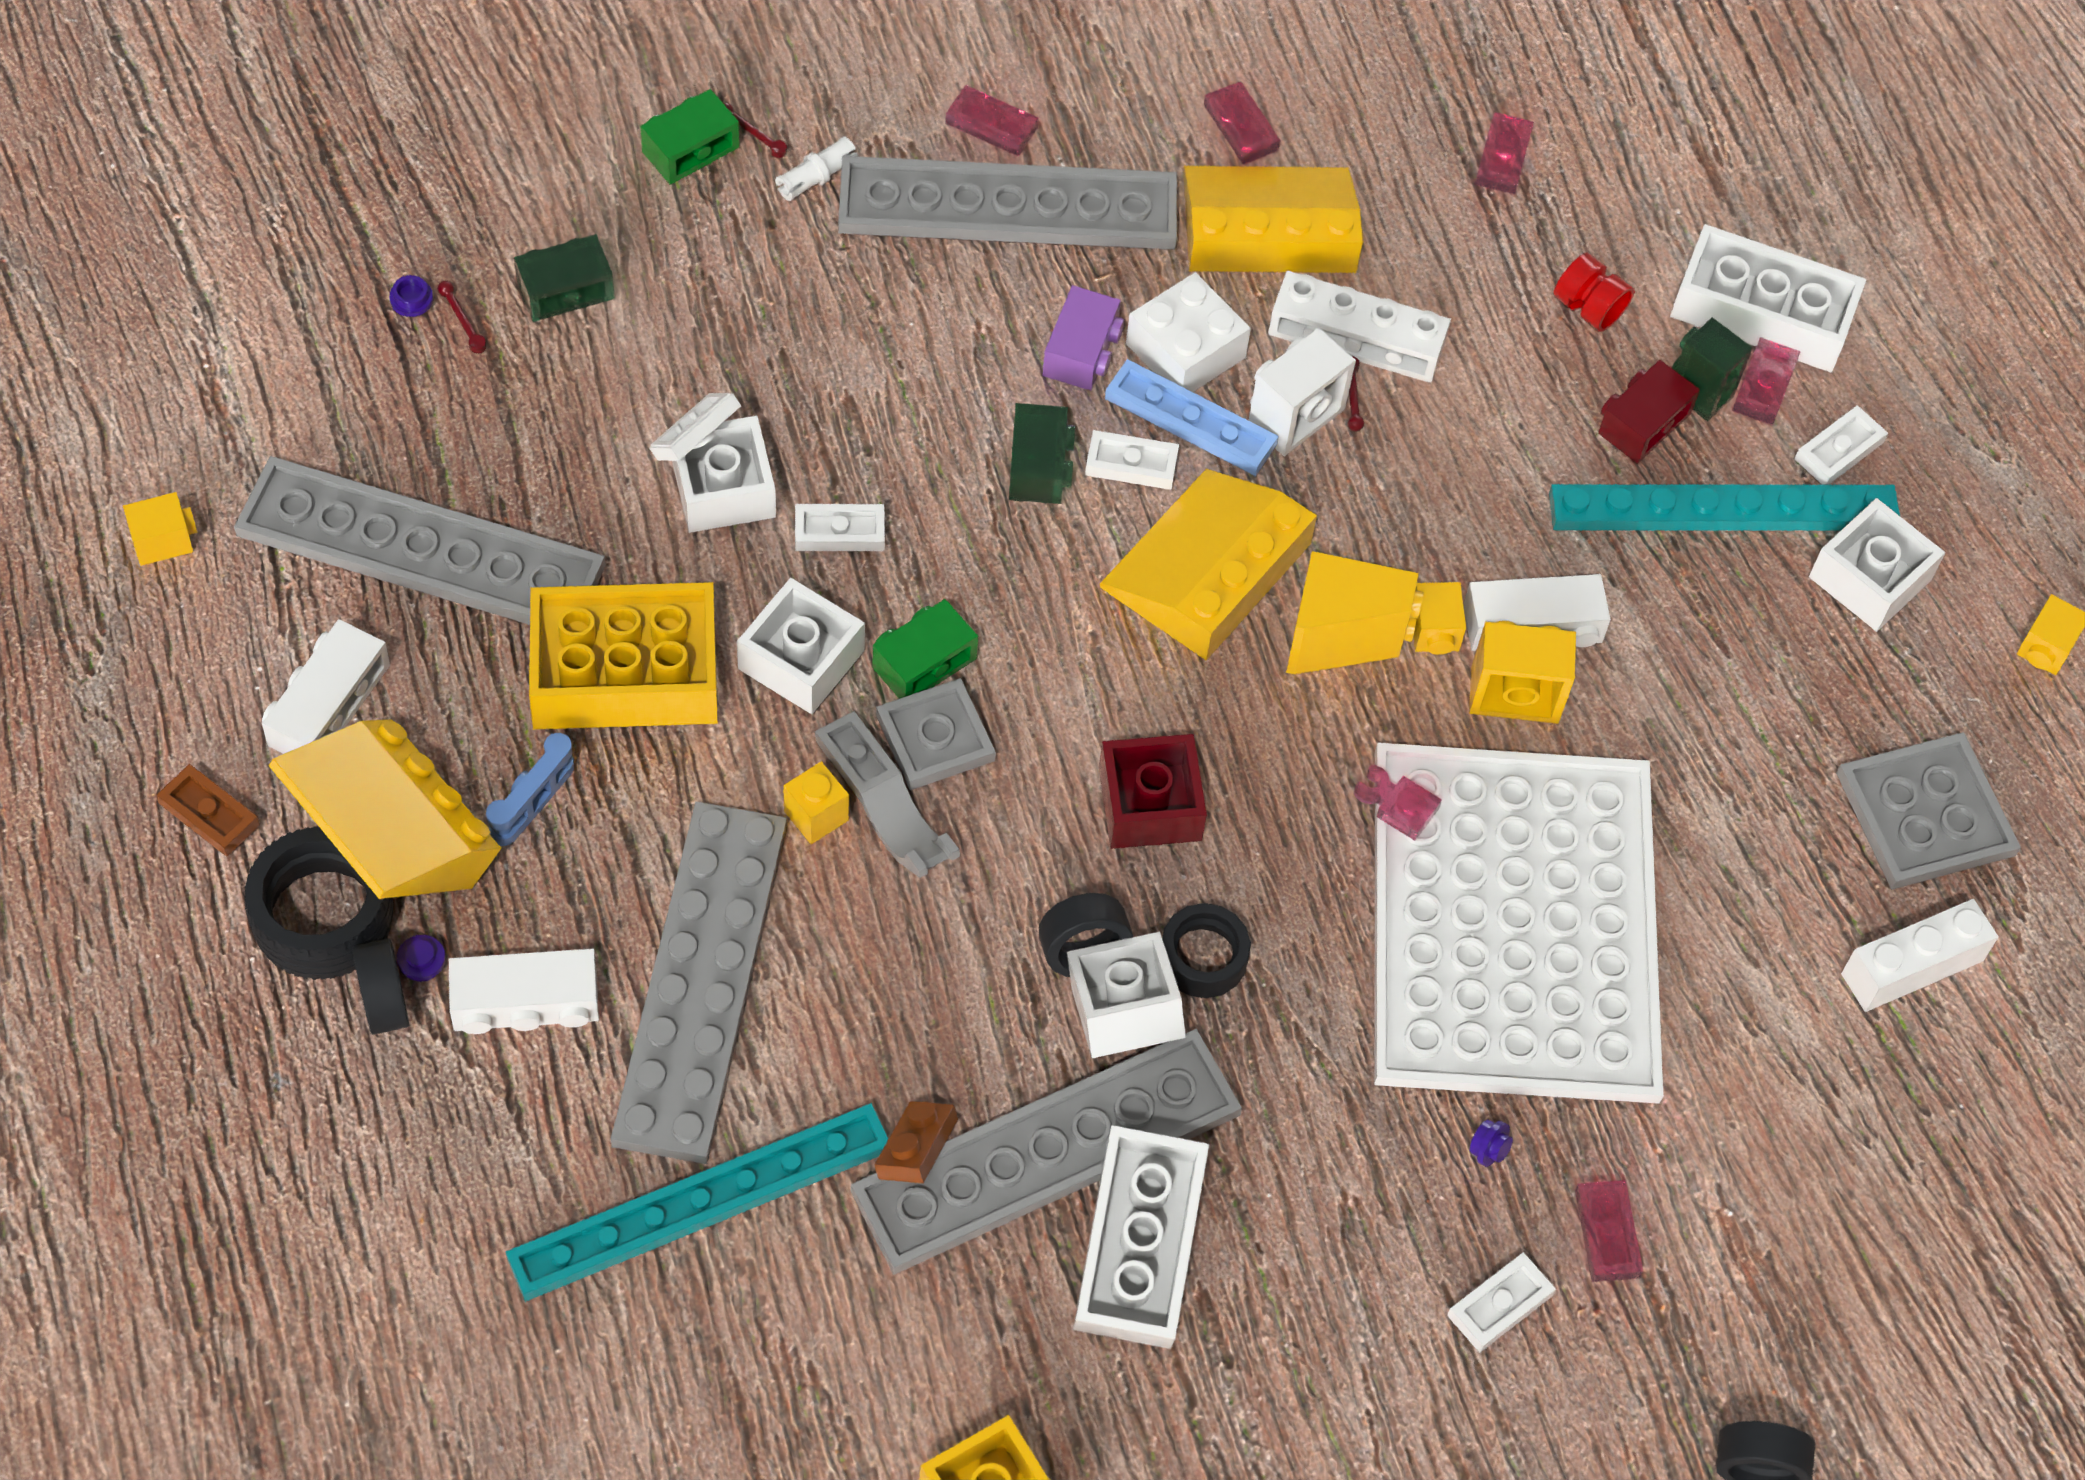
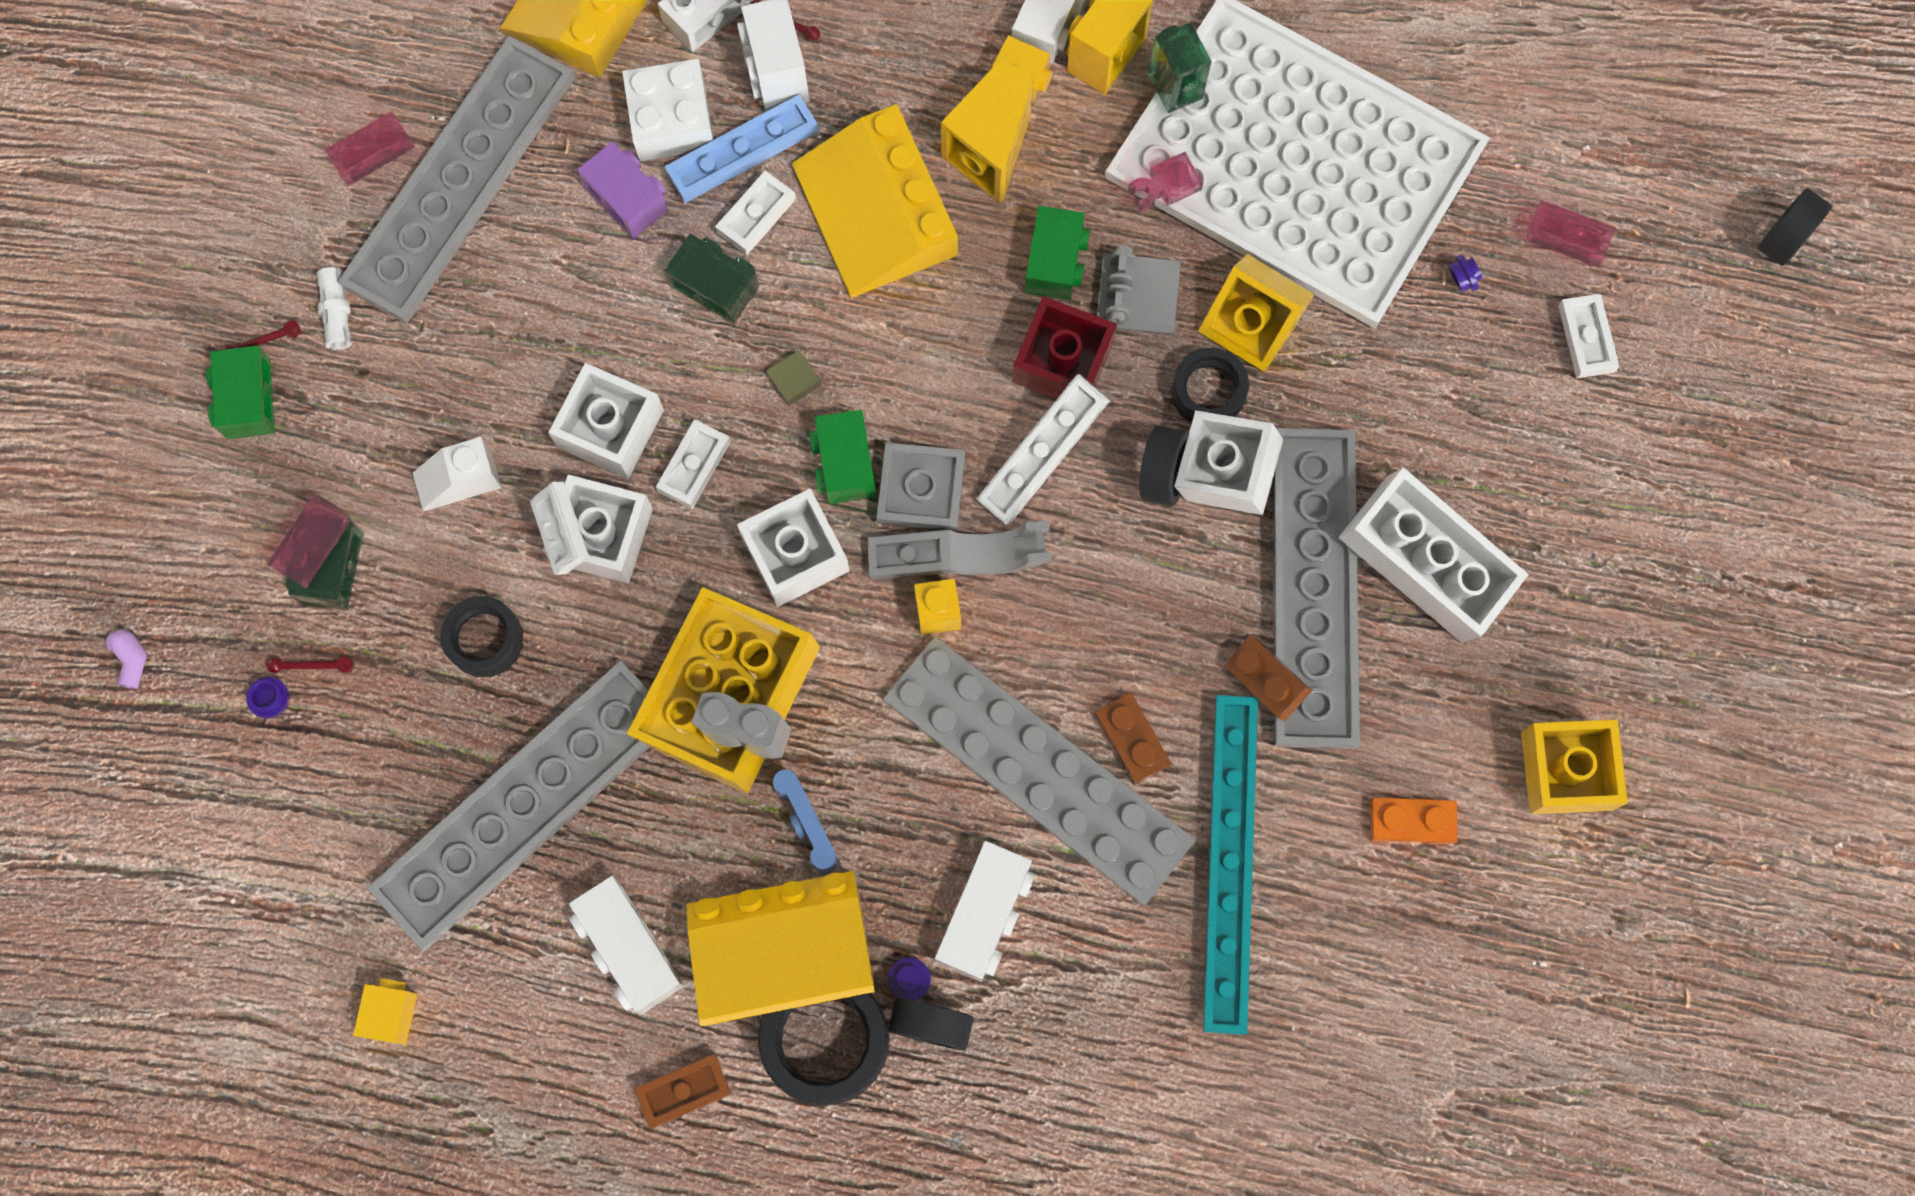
camera: 55 degrees left, 15 degrees up
none -> lavender arm [106,629,147,689]
none -> clear pink plate [267,496,351,588]
none -> white slope [413,437,502,511]
none -> black tyre [440,596,523,677]
none -> white brick [548,363,664,479]
none -> light grey brick [692,692,792,759]
none -> olive tile [766,350,821,406]
none -> white tile [976,374,1111,525]
none -> green brick [1025,205,1090,300]
none -> dark orange plate [1094,692,1172,786]
none -> light grey hinge [1097,245,1181,335]
none -> clear green brick [1148,22,1212,113]
none -> yellow slope [1198,254,1314,372]
none -> orange plate [1370,797,1458,845]

